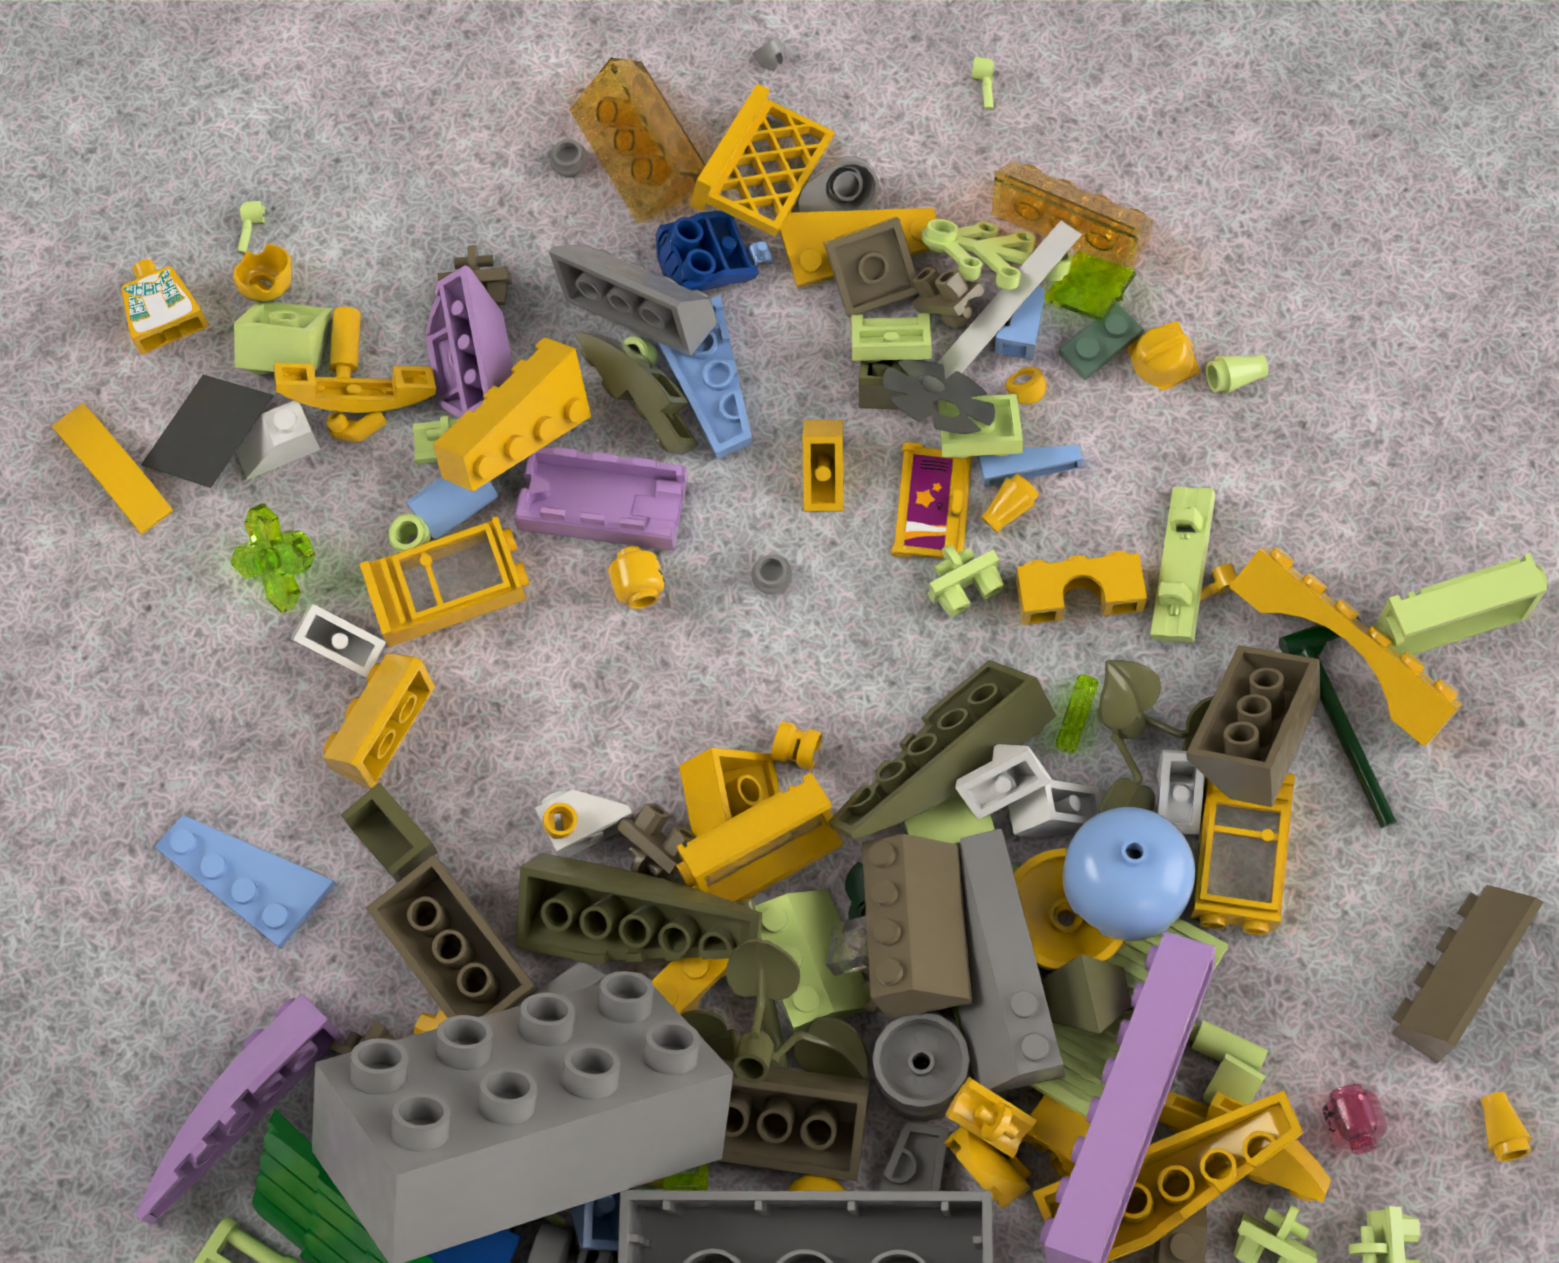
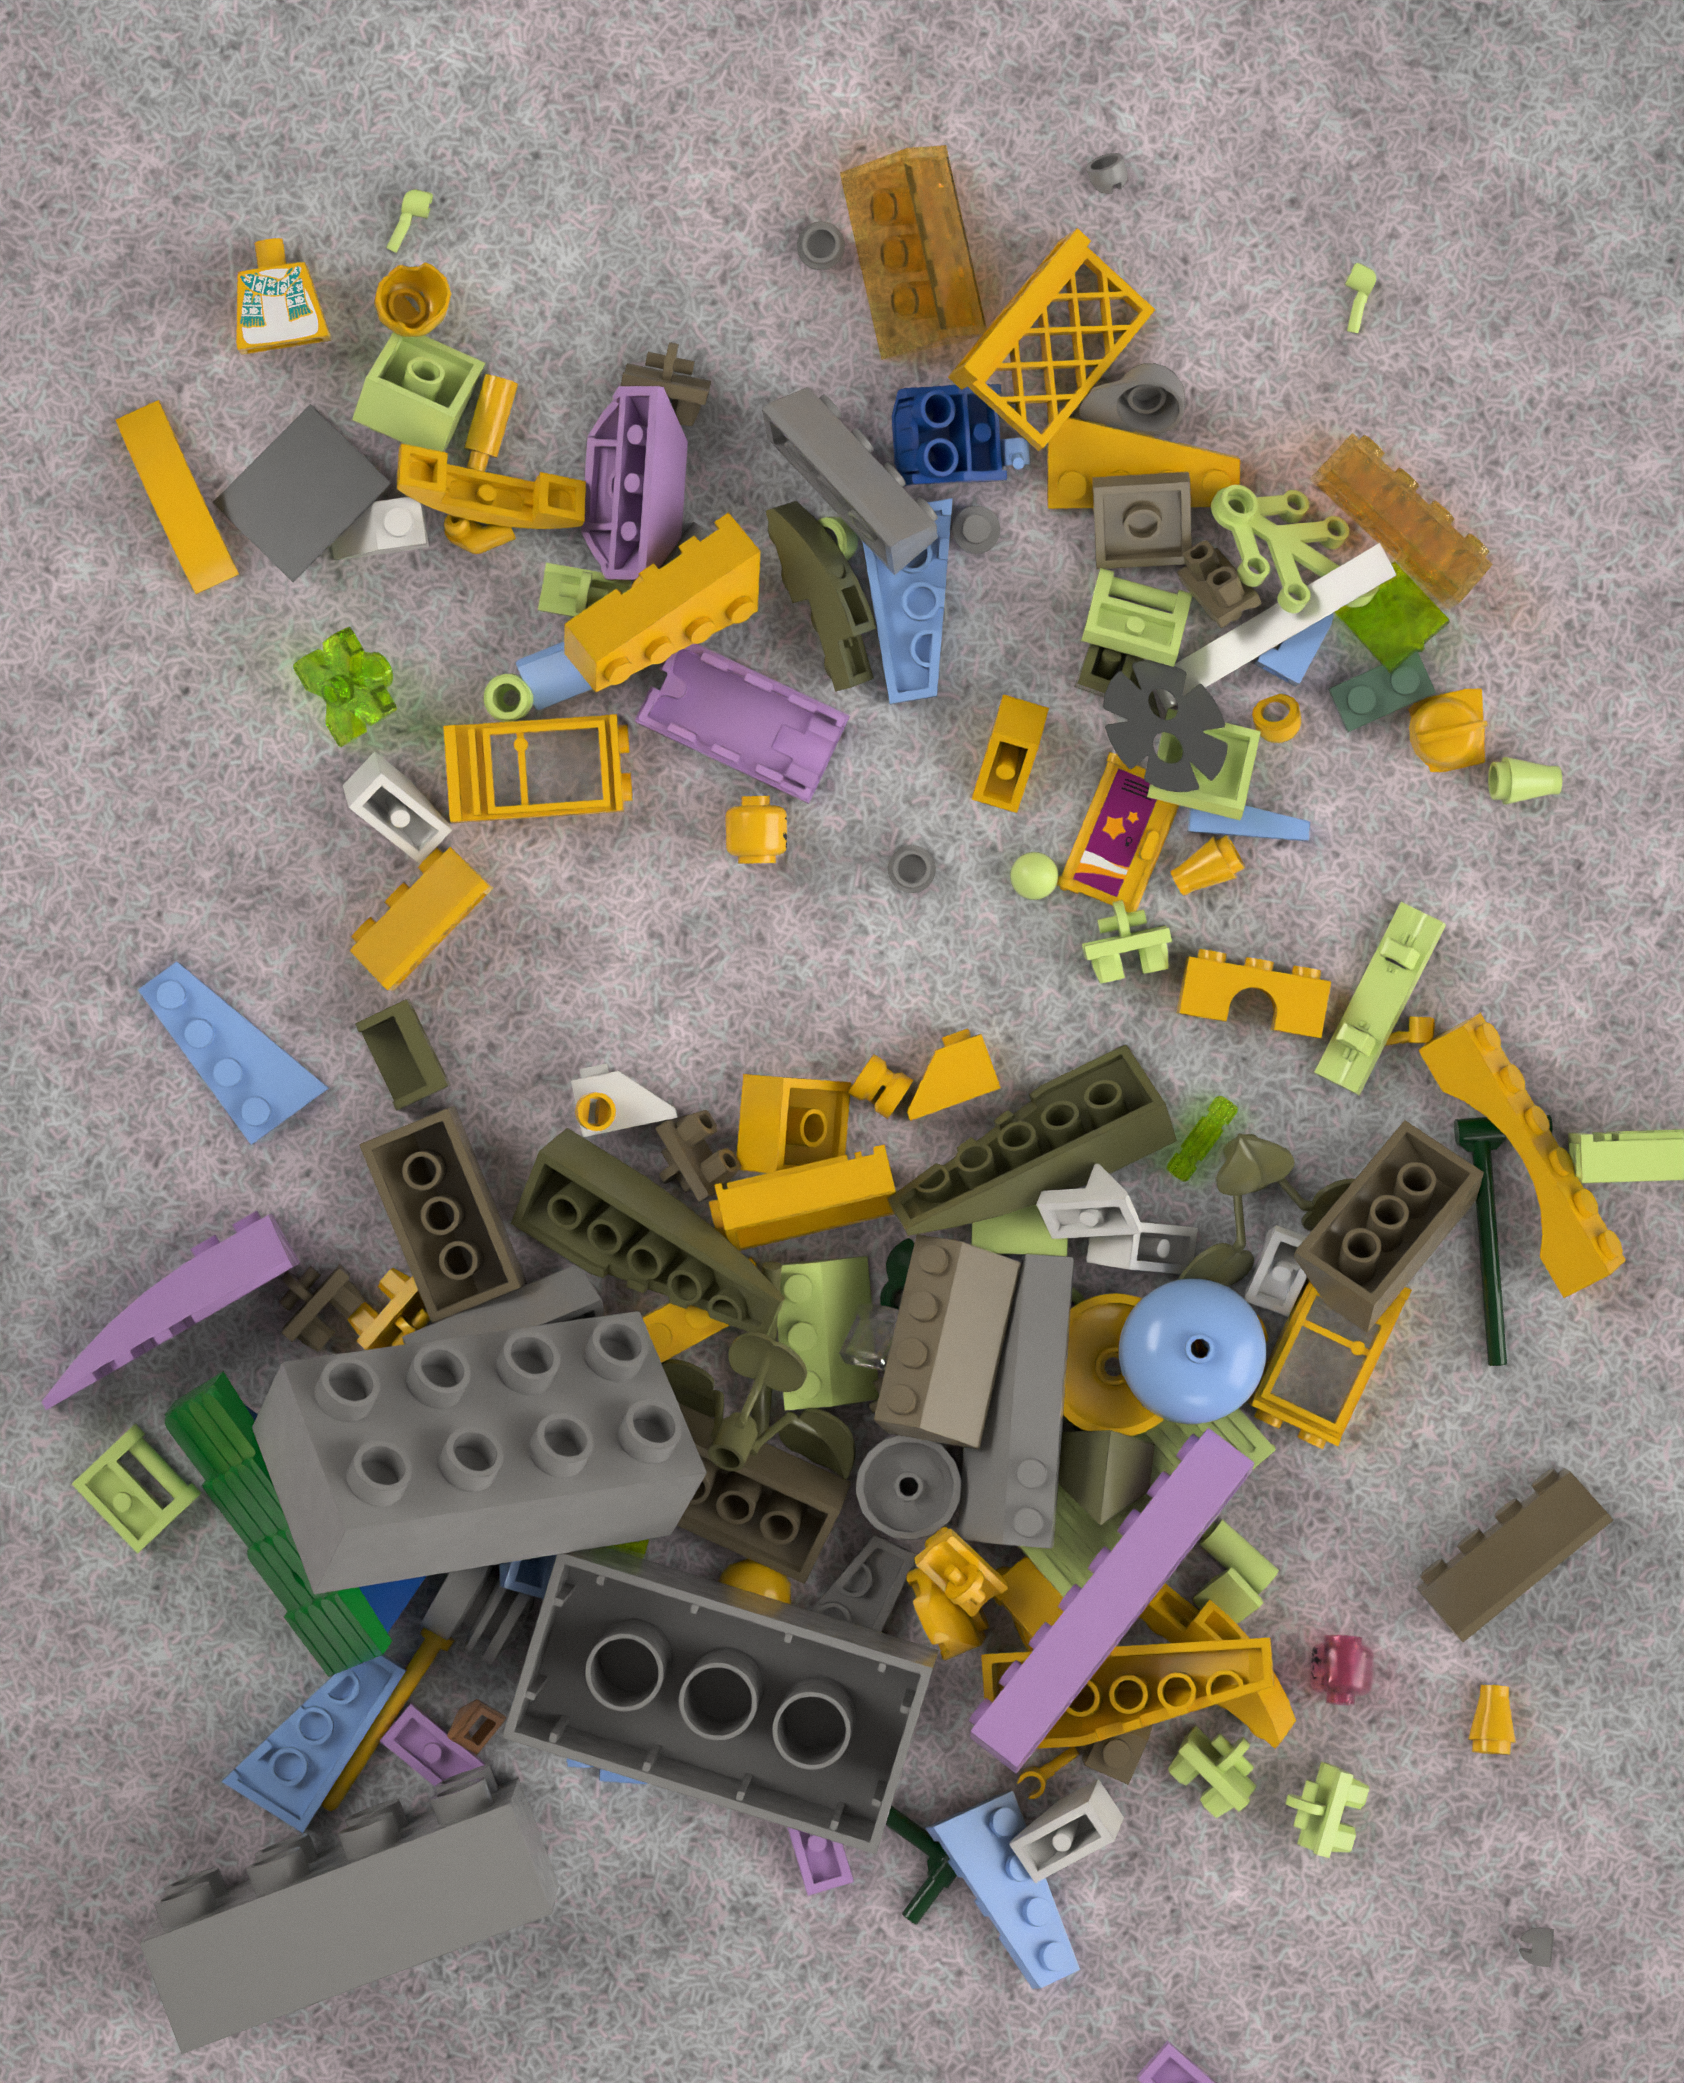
camera: 10 degrees right, 20 degrees up
none -> yellow slope [906,1028,1001,1121]
none -> light grey plate [952,506,1000,554]
none -> yellowish green piece [1010,852,1058,900]

